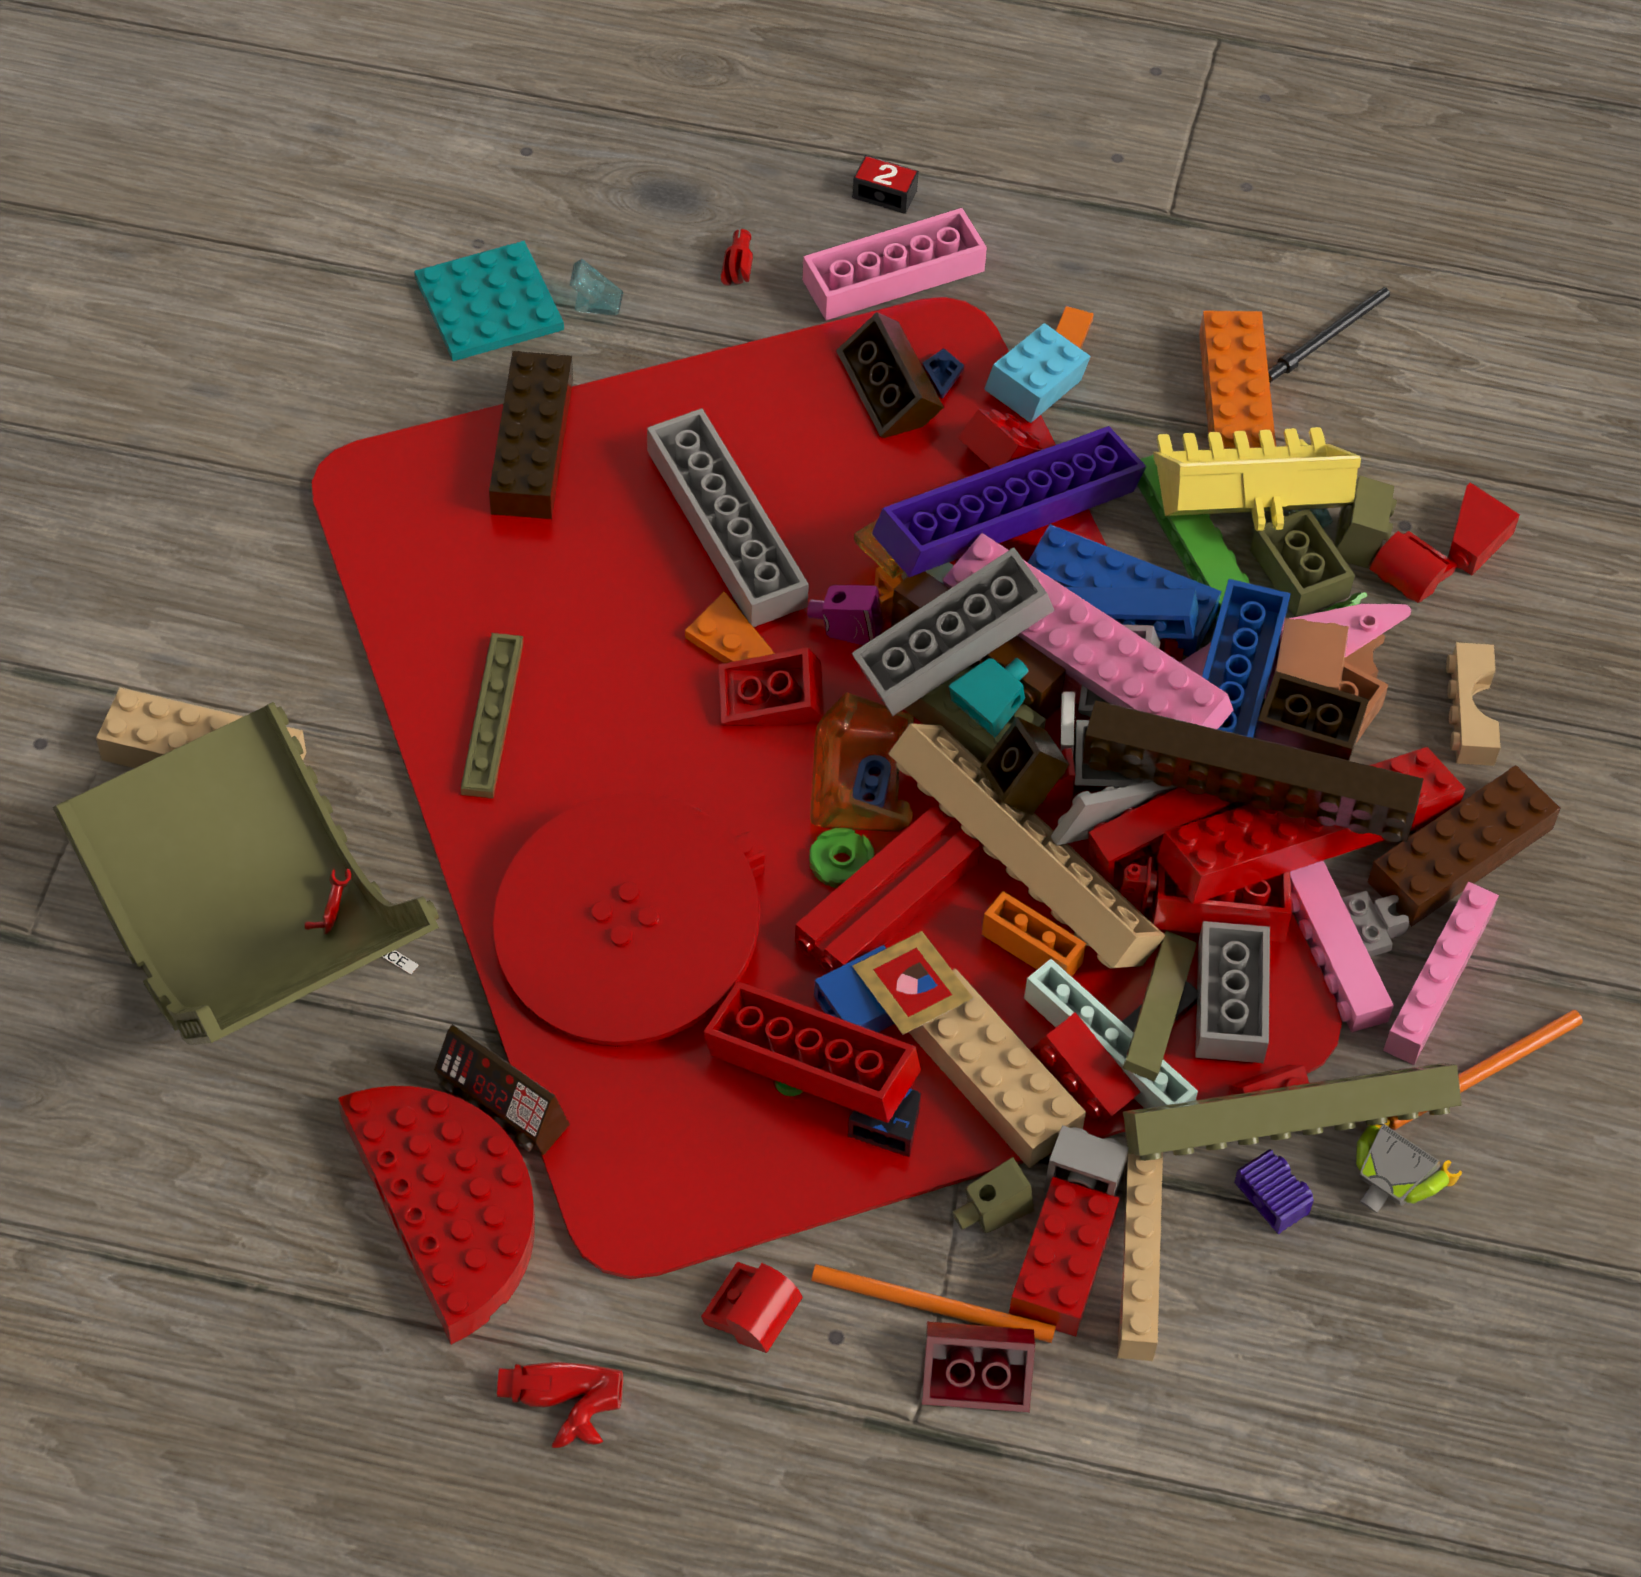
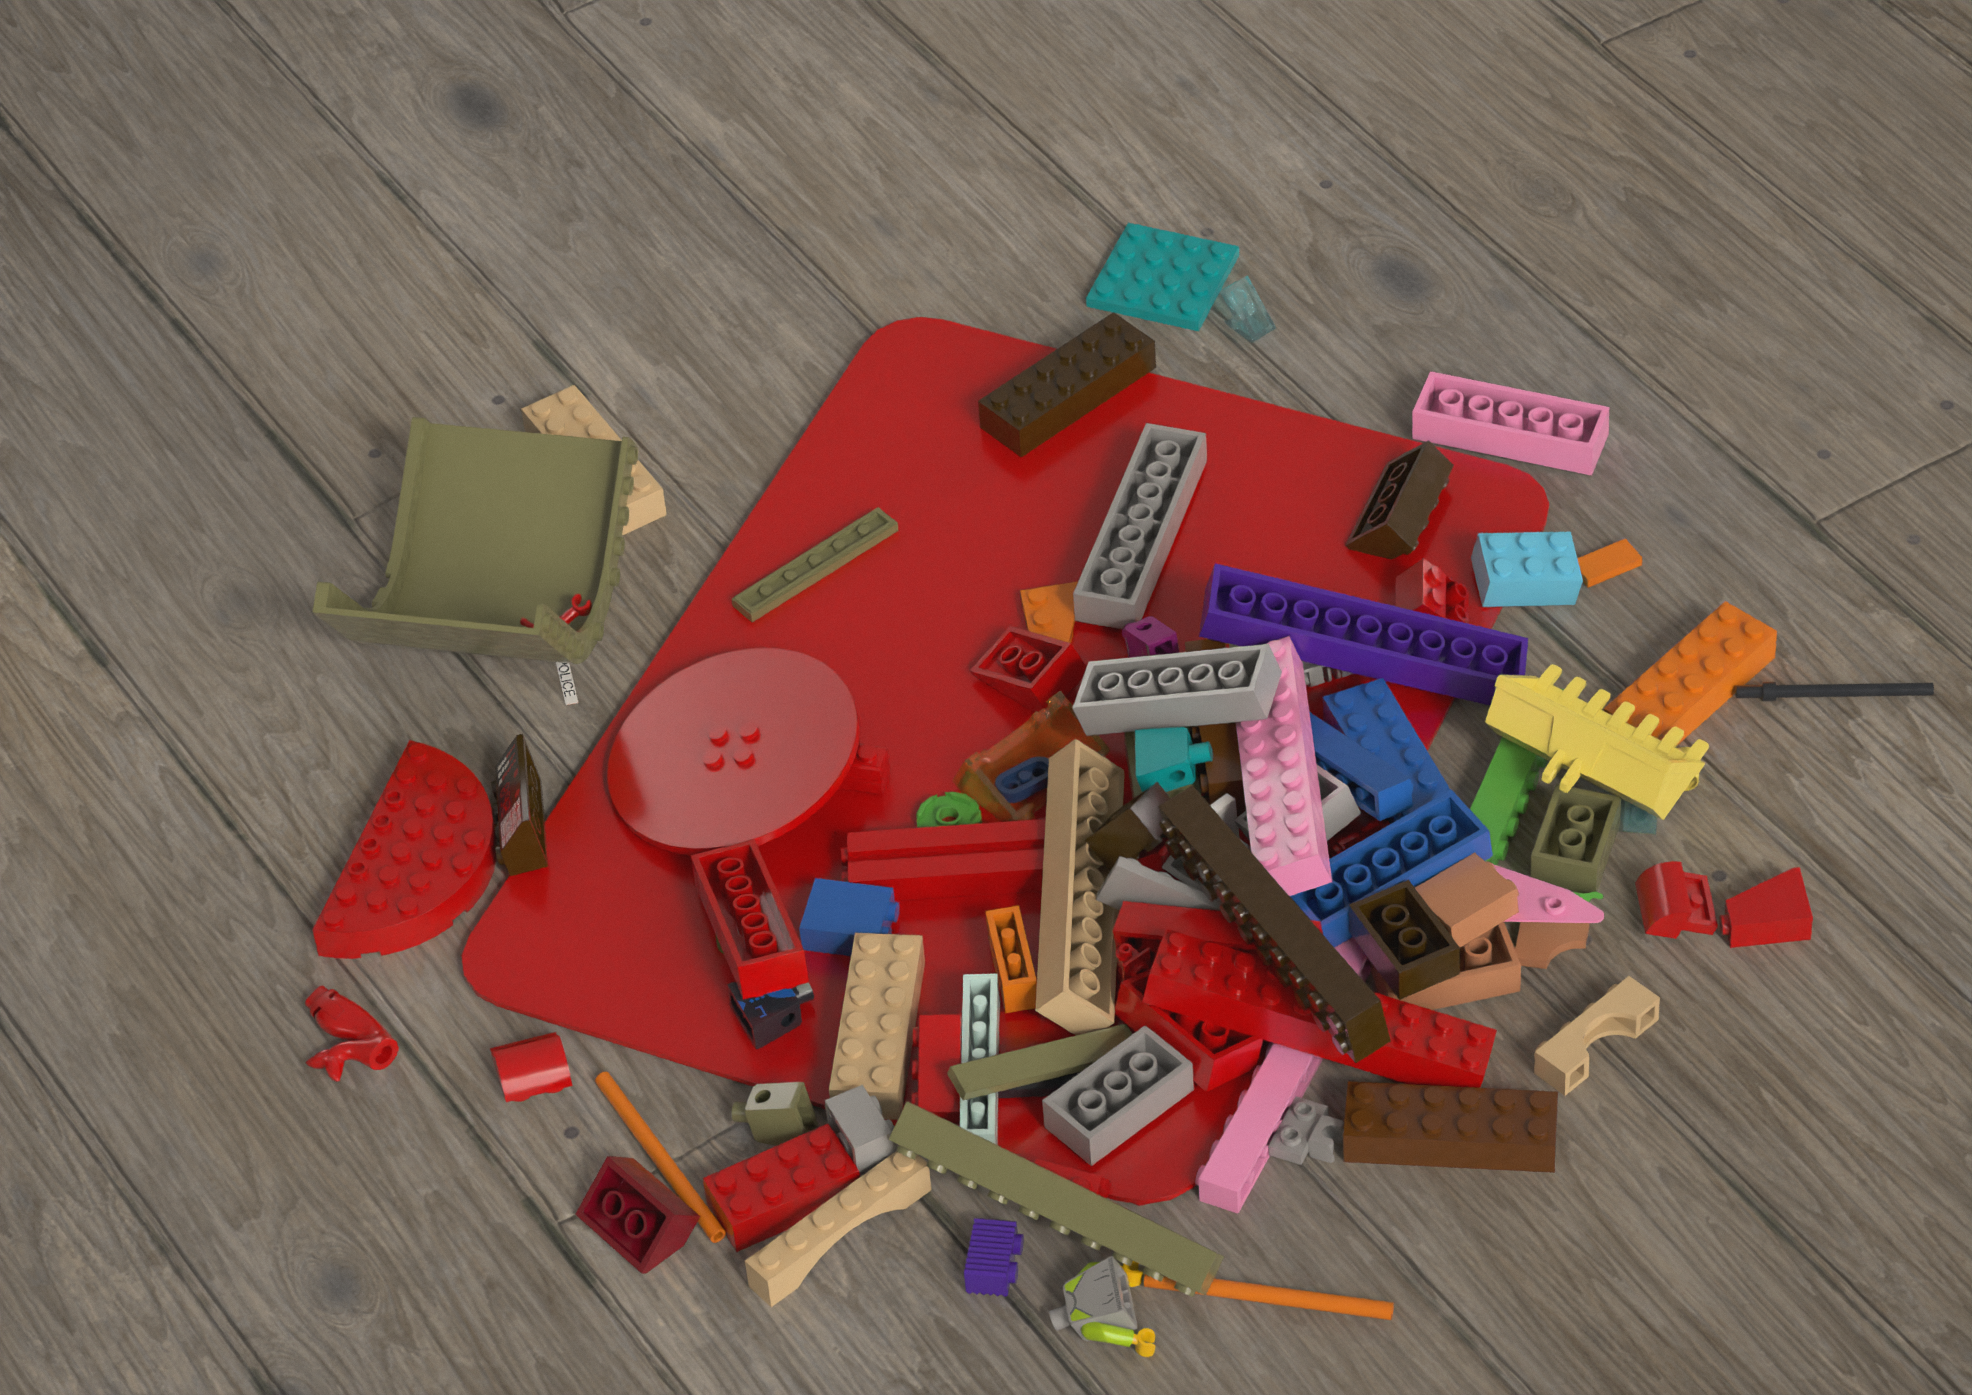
camera: 50 degrees right, 10 degrees down
red arm [721,229,753,286] -> none
brick [852,155,919,214] -> none
sticker [852,931,974,1034] -> none
dark blue piece [922,348,964,398] -> none
olive brick [1334,475,1397,568] -> none
bright pink brick [1383,881,1499,1065] -> none

